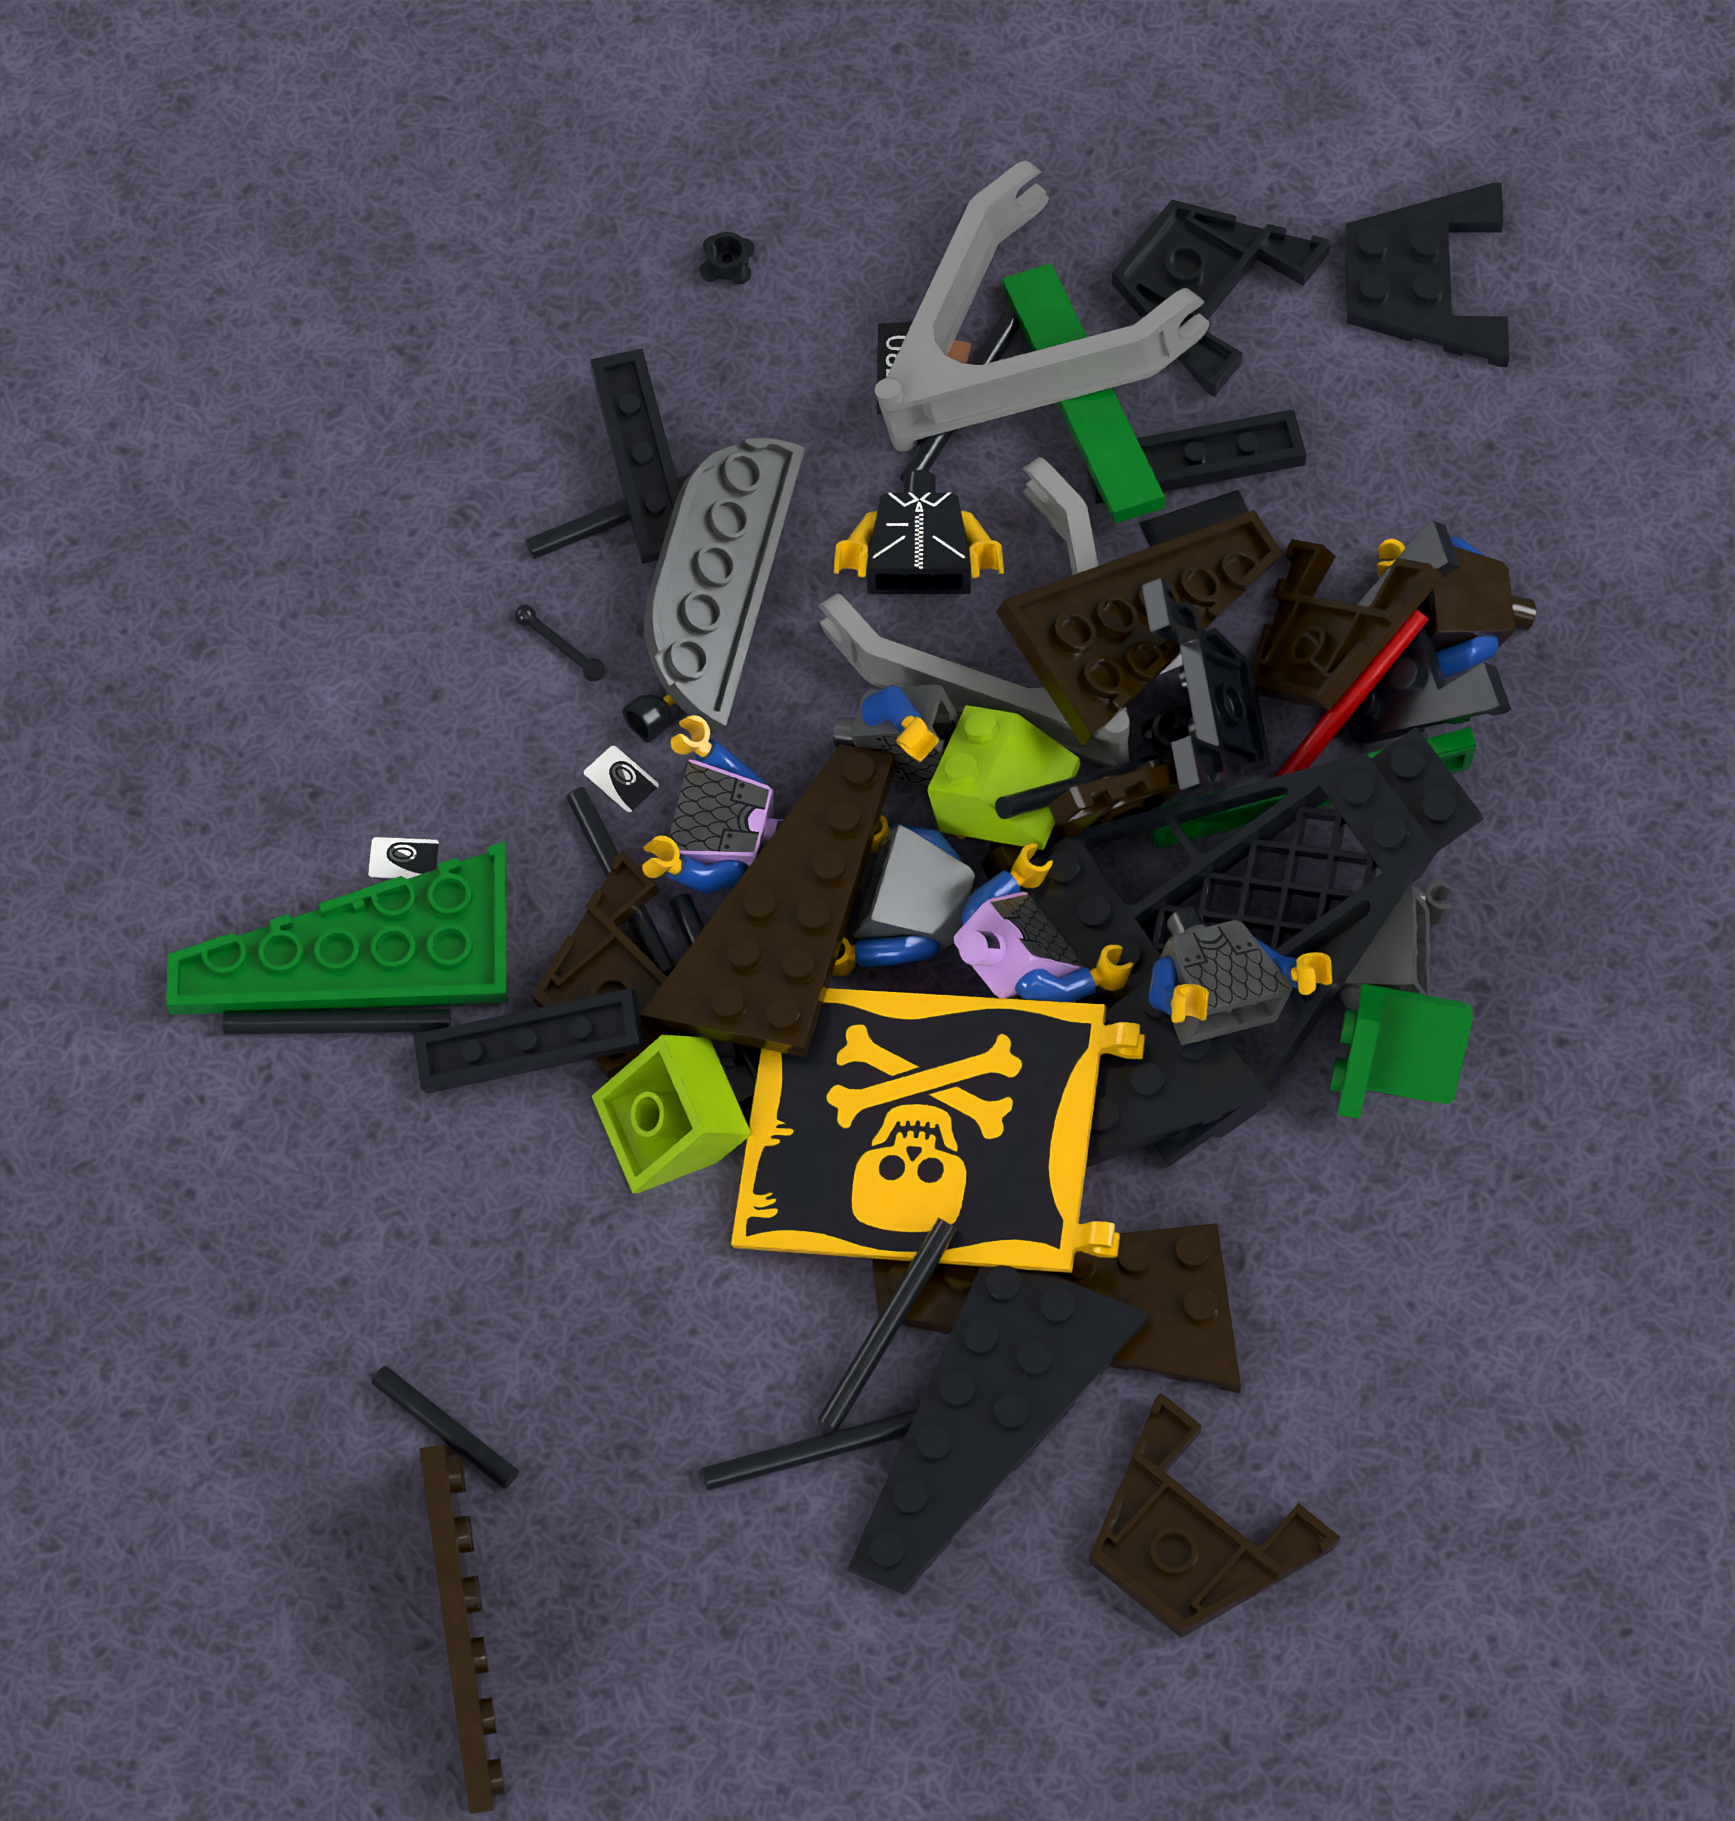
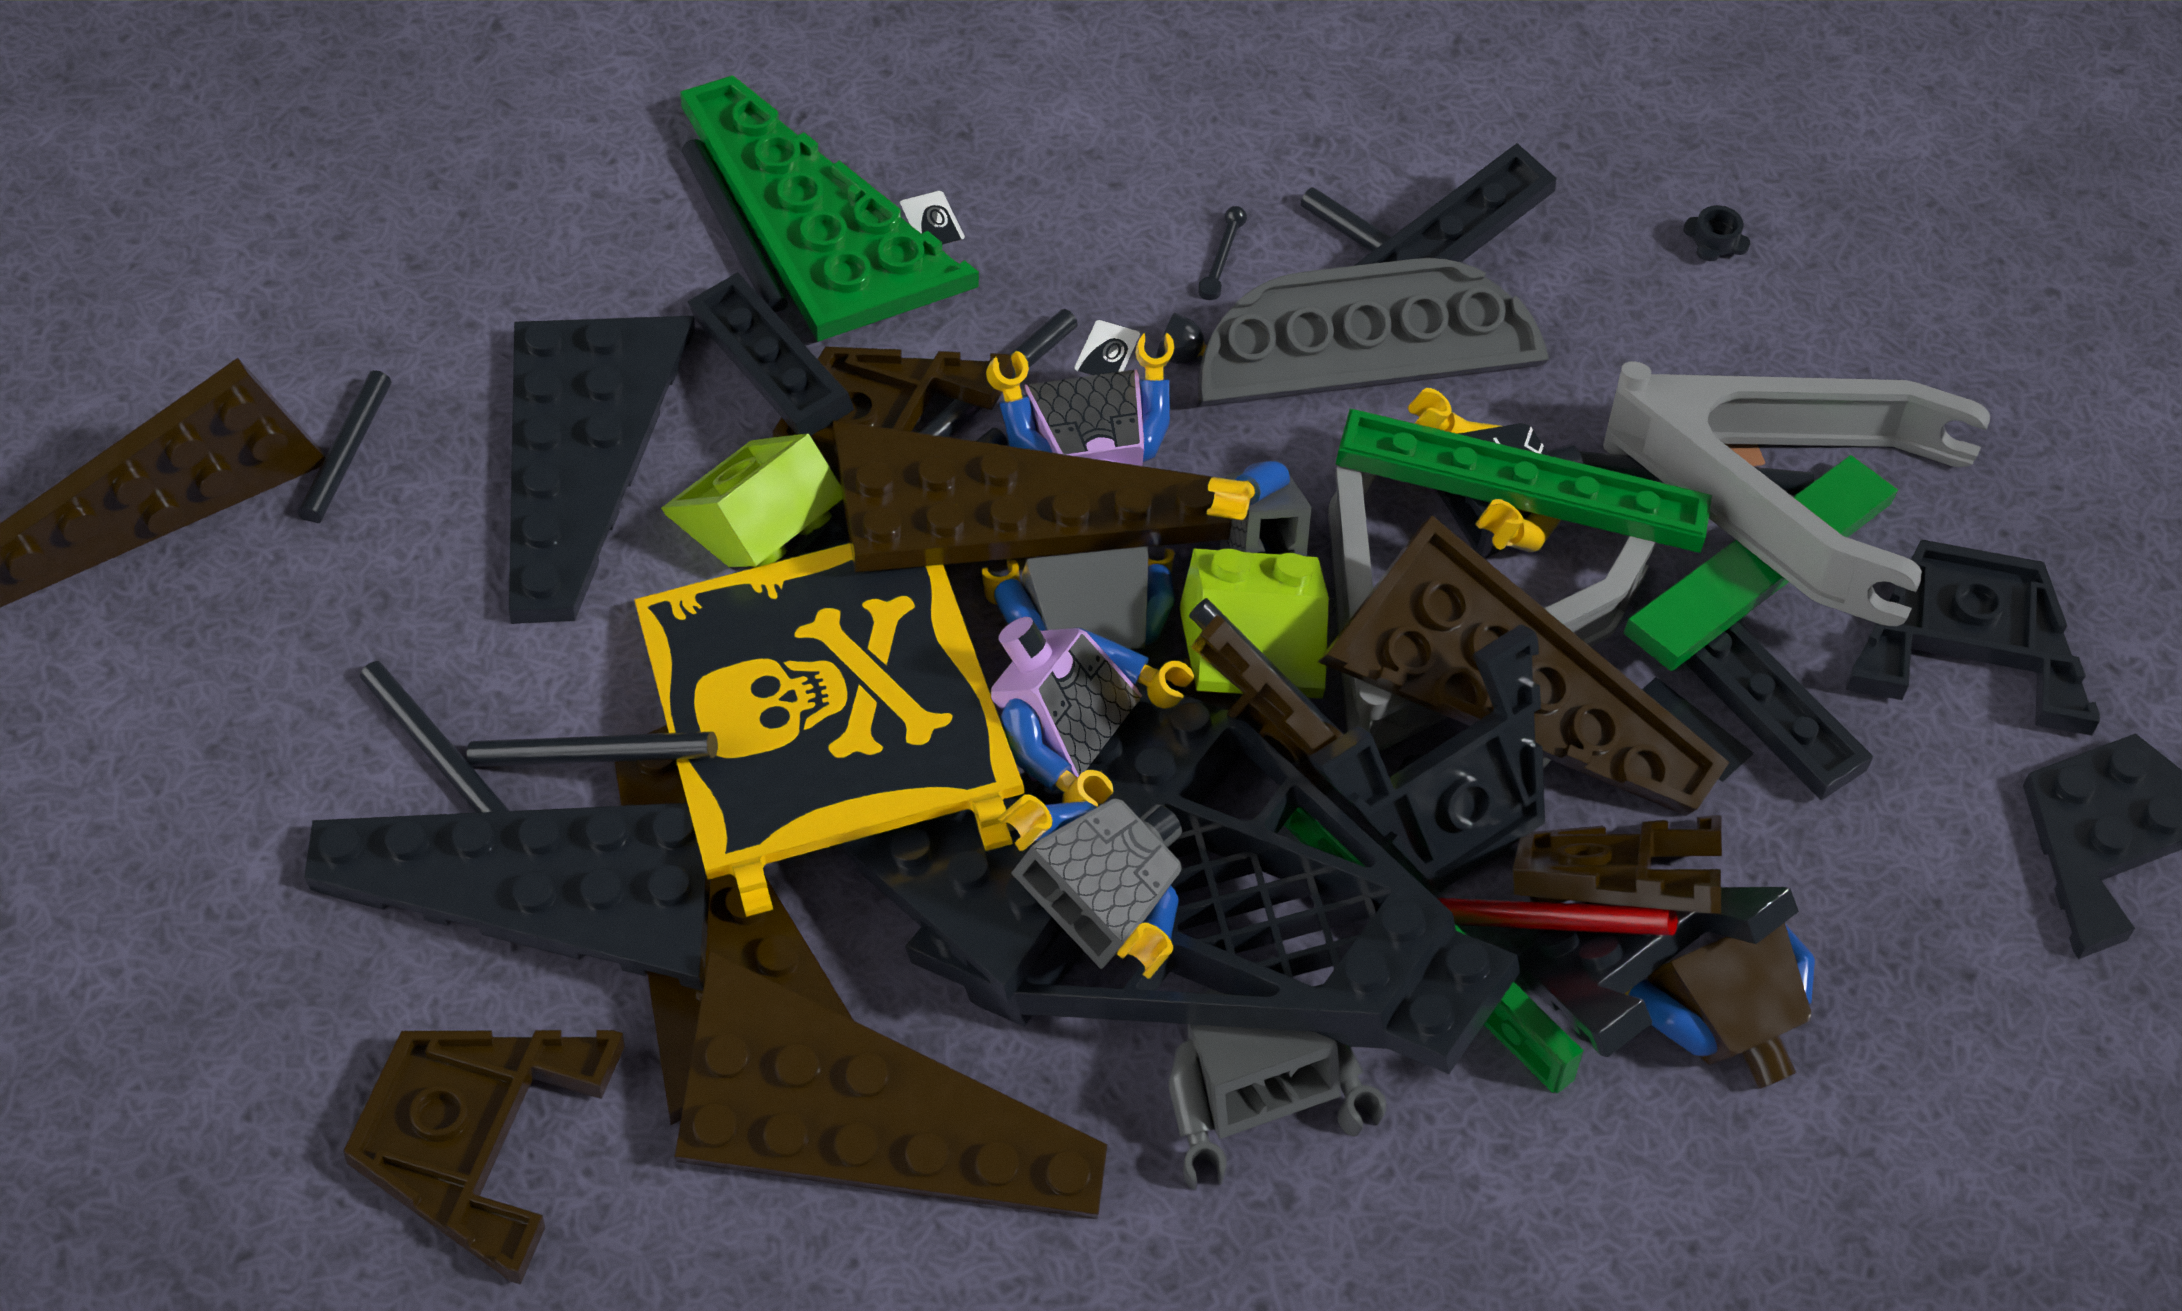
camera: 60 degrees right, 10 degrees down
green bracket [1329,983,1473,1119] -> none
none -> black wing [509,315,695,624]
none -> dark brown wing [674,951,1108,1219]
none -> green tile [1335,408,1712,553]

